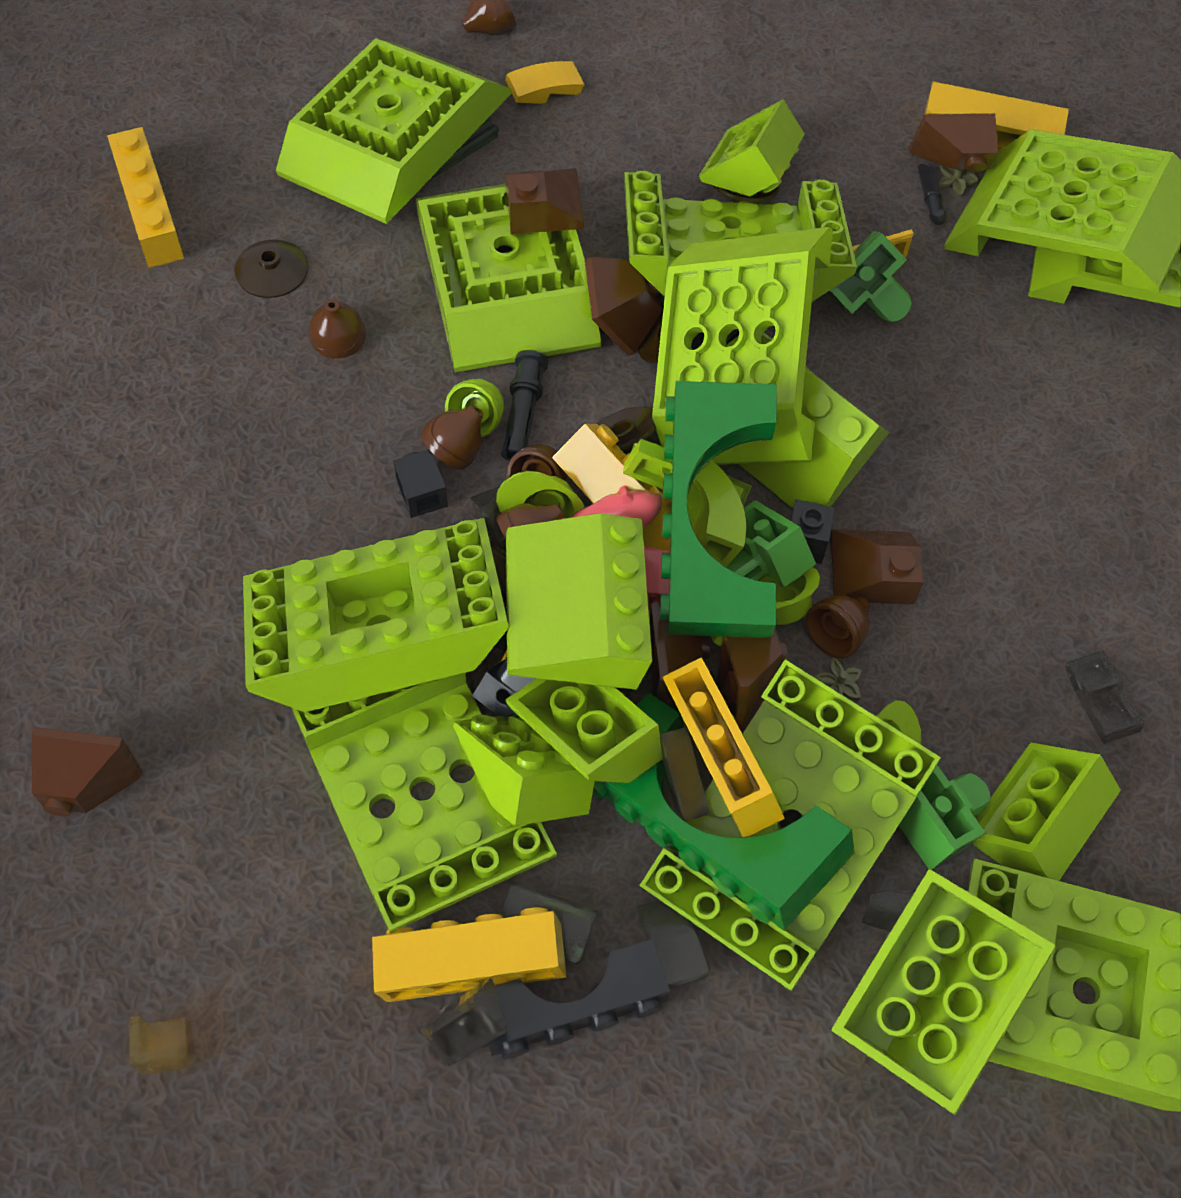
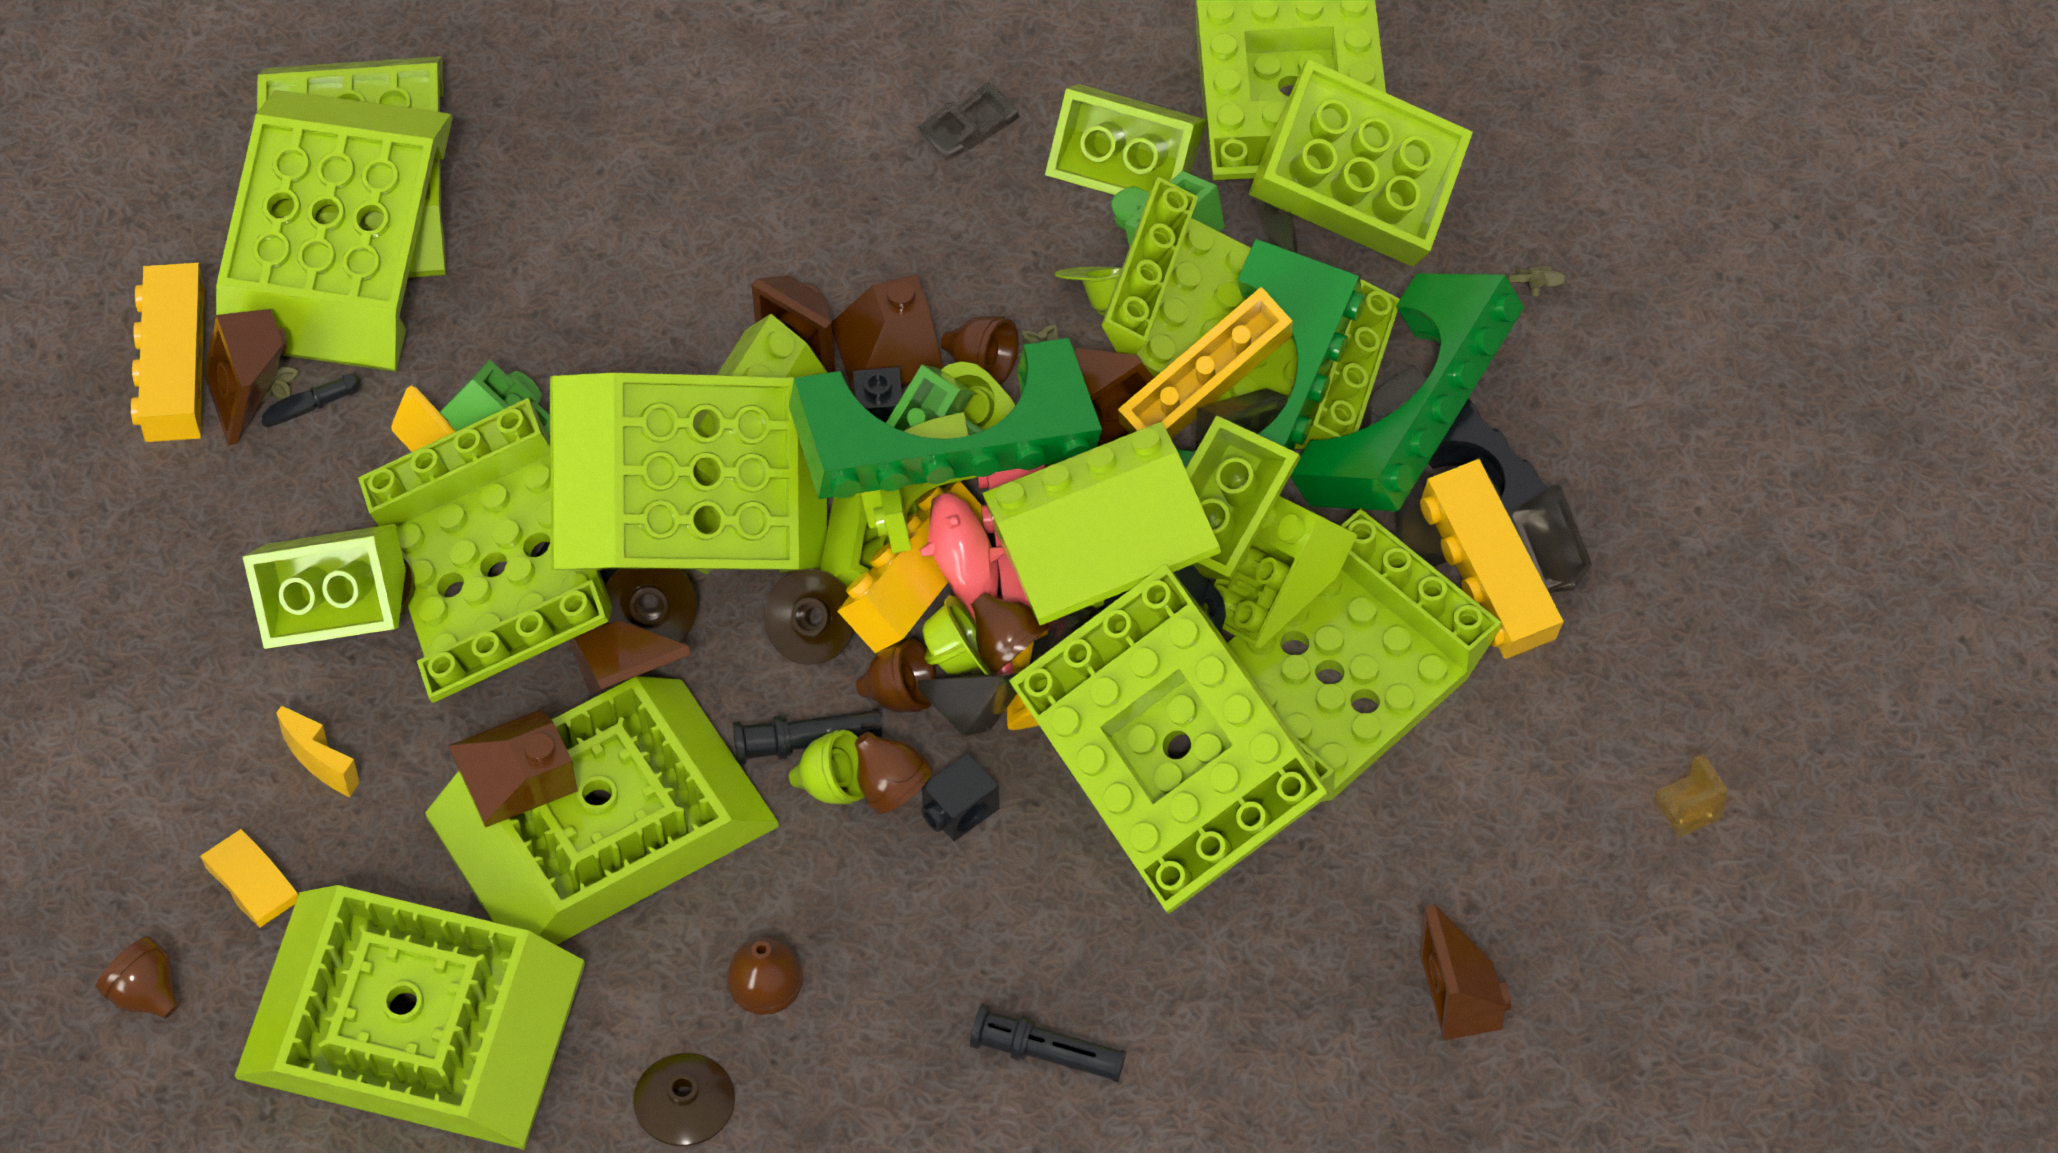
camera: 105 degrees left, 5 degrees down
none -> yellow slope [276,706,360,798]
none -> reddish brown slope [751,275,835,373]
none -> black pin [970,1004,1126,1082]
none -> green arch [1290,273,1524,511]
none -> olive plant [1509,266,1565,296]

